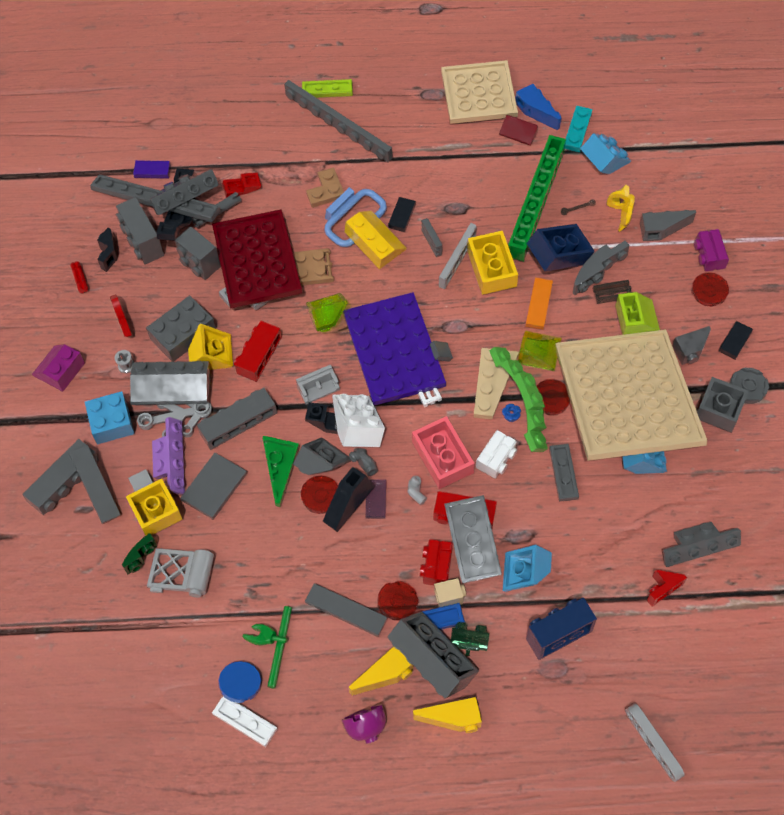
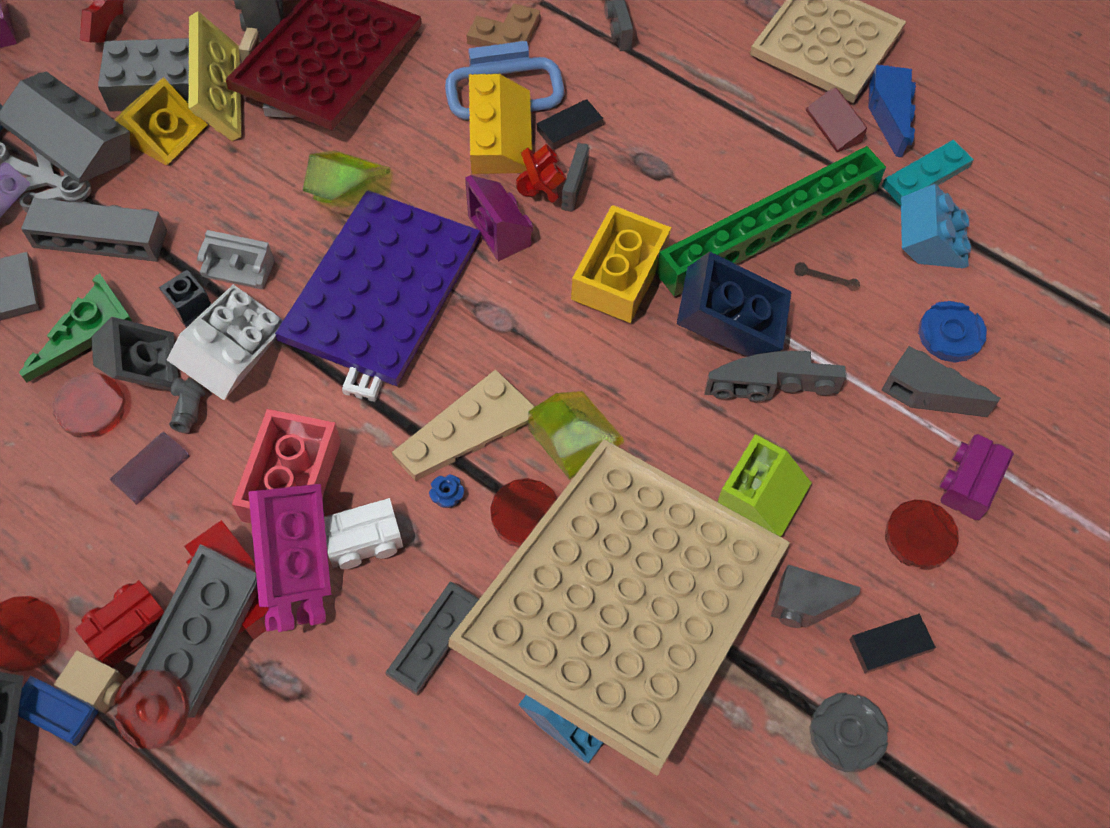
camera: 35 degrees right, 0 degrees up
light grey bush [115,350,134,373] -> none
red brick [234,320,282,382] -> none
medium nougat plate [293,248,334,286] -> none
black slope [323,467,375,532] -> none
light grey arm [408,476,427,505] -> none
dark grey tile [430,341,453,362] -> none
light grey tile [439,223,477,289] -> none
clear green hips [451,622,490,656] -> none
bright green piece [489,347,548,452] -> none
dark azure slope [502,545,552,592] -> none
orange tile [525,277,553,330] -> none
clear smoke tile [593,280,633,304] -> none
yellow hair [607,185,635,232] -> none
dark grey brick [697,377,749,433] -> none
none -> clear red tile [114,669,189,749]
none -> light yellow plate [188,11,241,141]
none -> tan tile [239,27,261,61]
none -> dark pink tile [248,484,331,632]
none -> magenta slope [465,175,533,261]
none -> red hips [515,144,567,203]
none -> blue tile [918,301,987,363]

